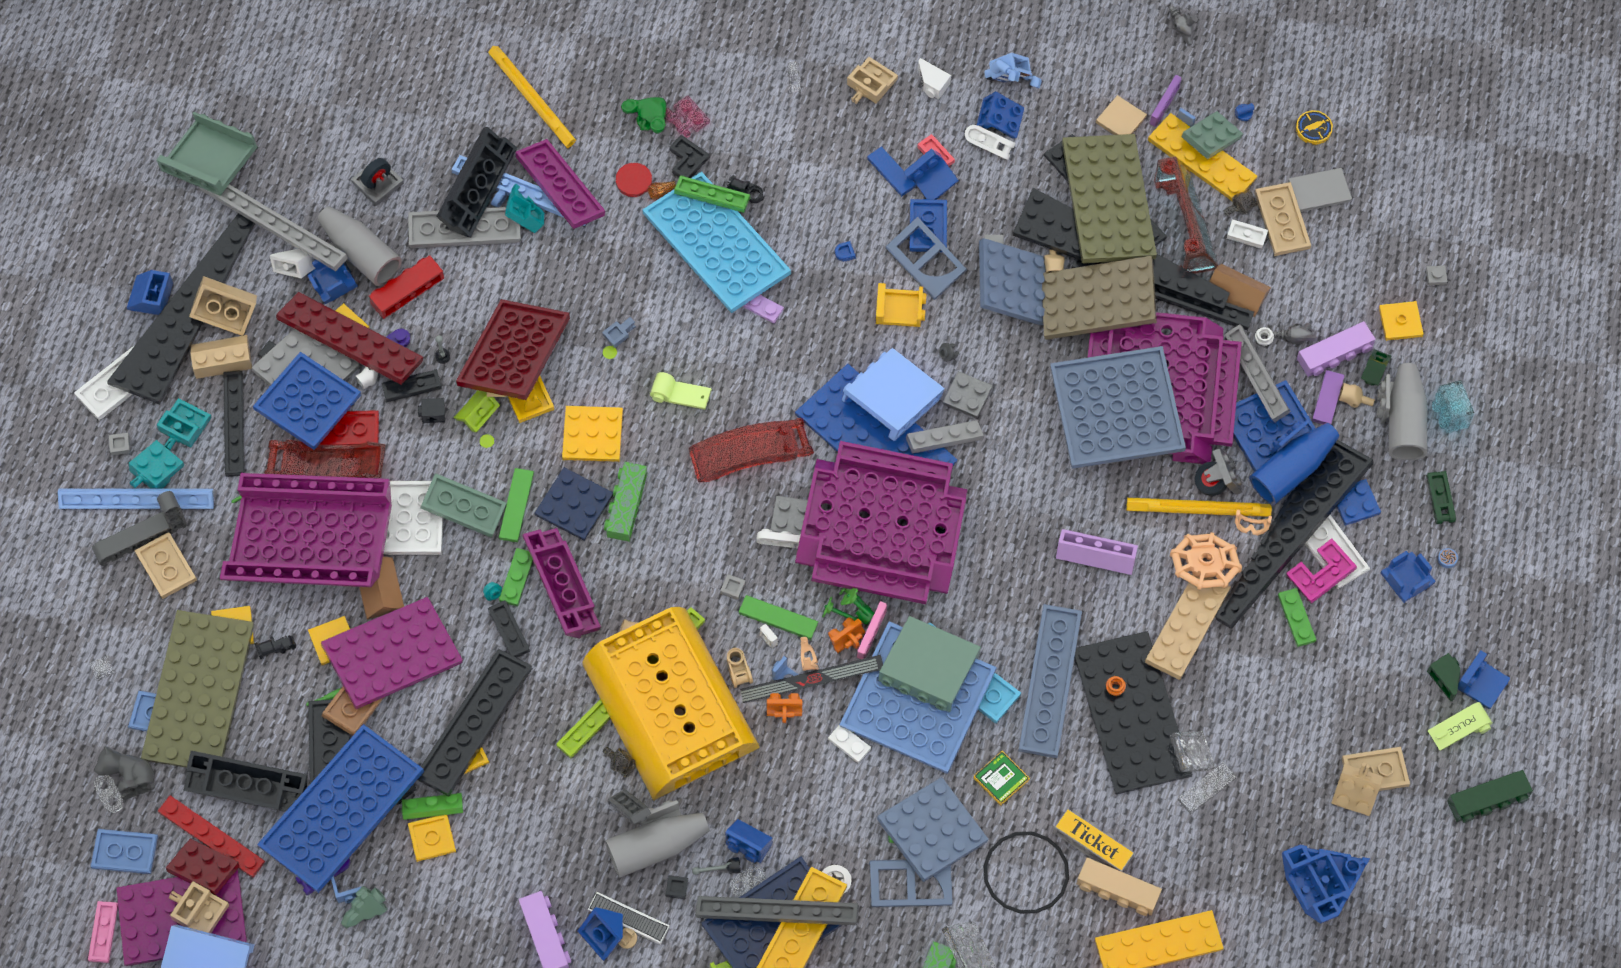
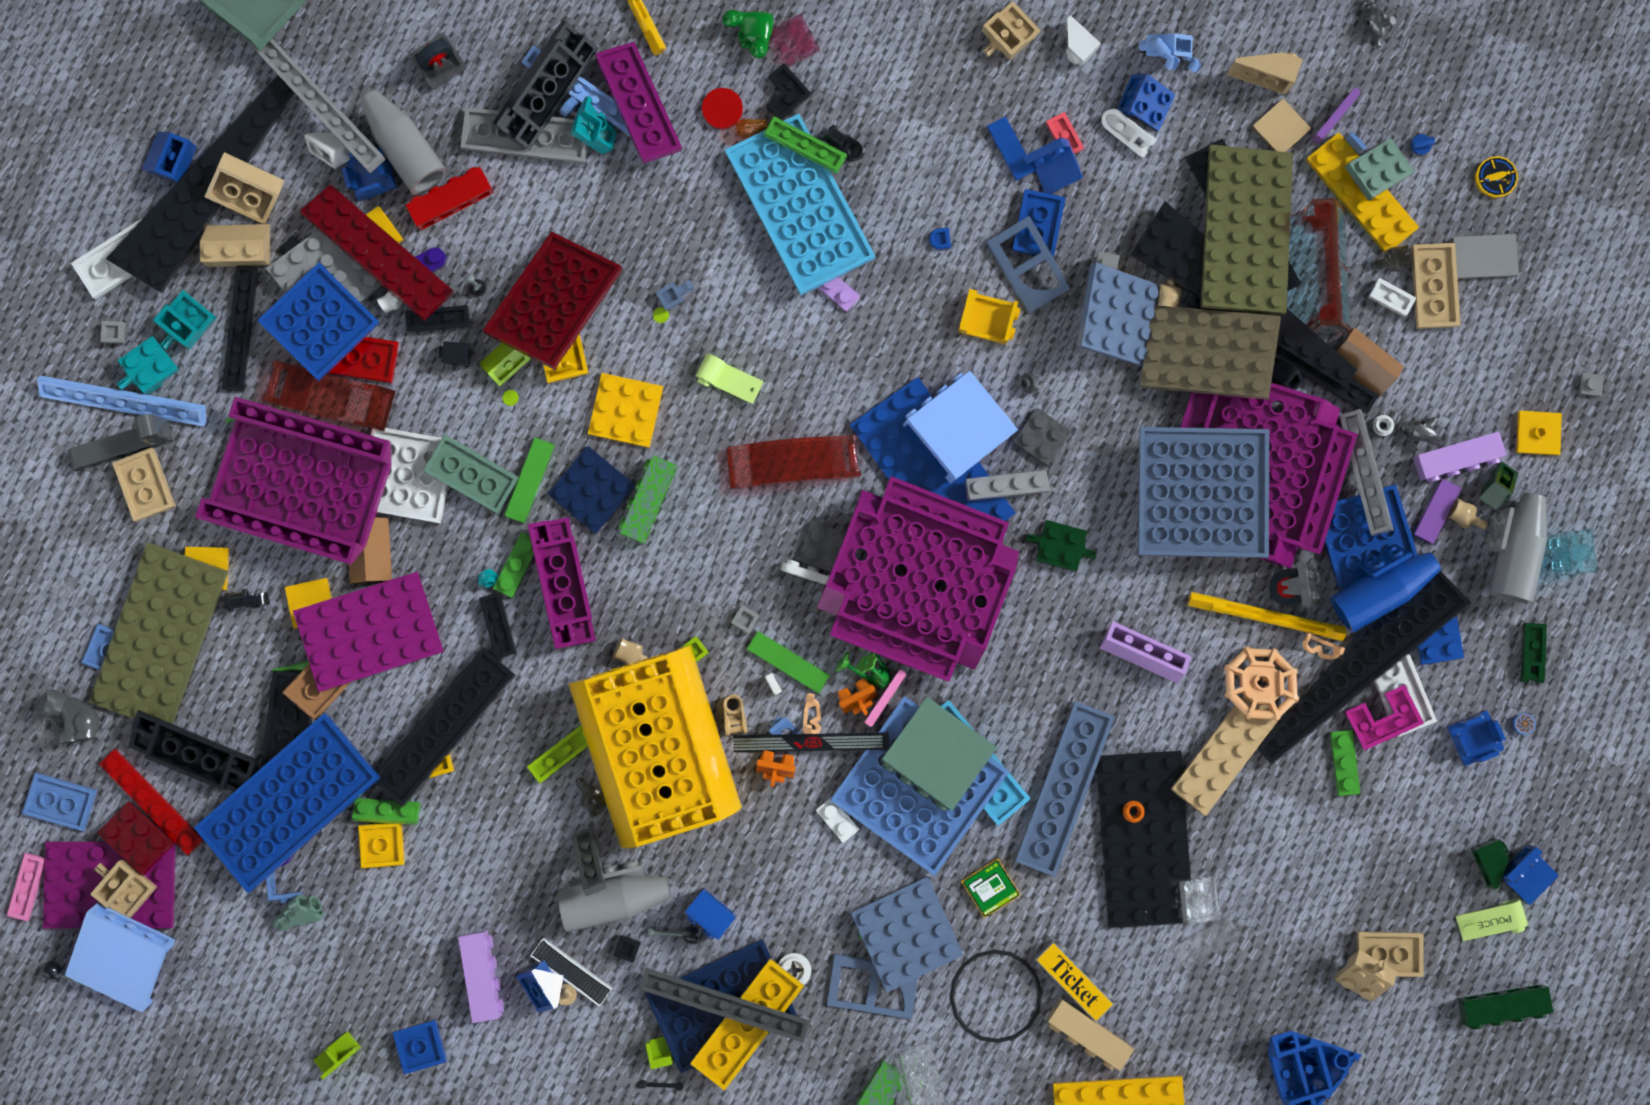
camera: 10 degrees right, 20 degrees up
none -> dark green plate [1025,520,1097,572]
none -> tan slope [1227,52,1303,95]
none -> black brick [1271,358,1304,390]

